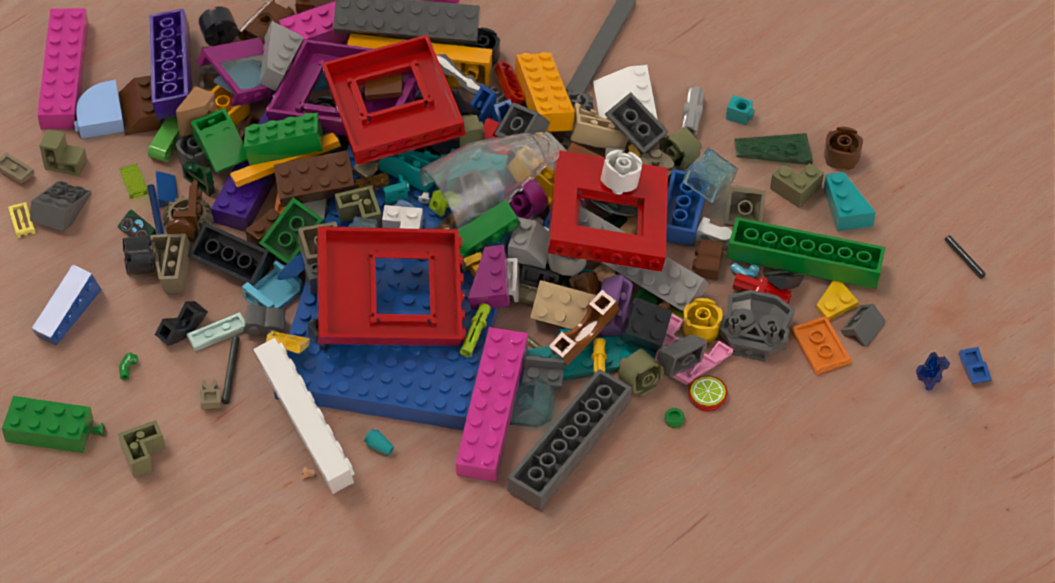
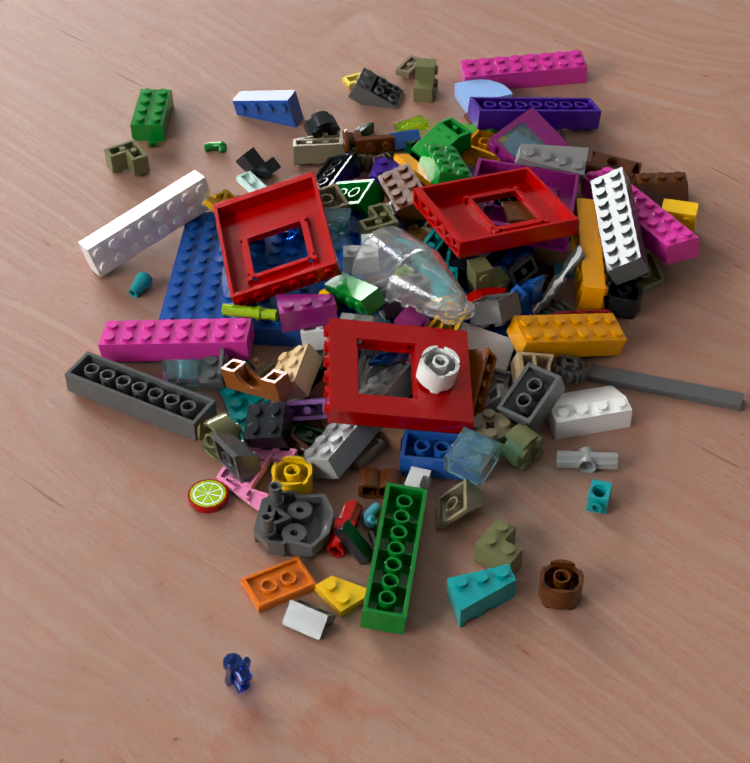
camera: 85 degrees right, 10 degrees down
medium nougat slope [176,86,217,136] -> none
black brick [198,6,239,47] -> none
yellow axle [591,338,607,373] -> none
green tile [664,408,685,428] -> none
clear green wing [734,133,813,165] -> none
black bar [945,235,986,278] -> none
blue slope [958,347,992,384] -> none

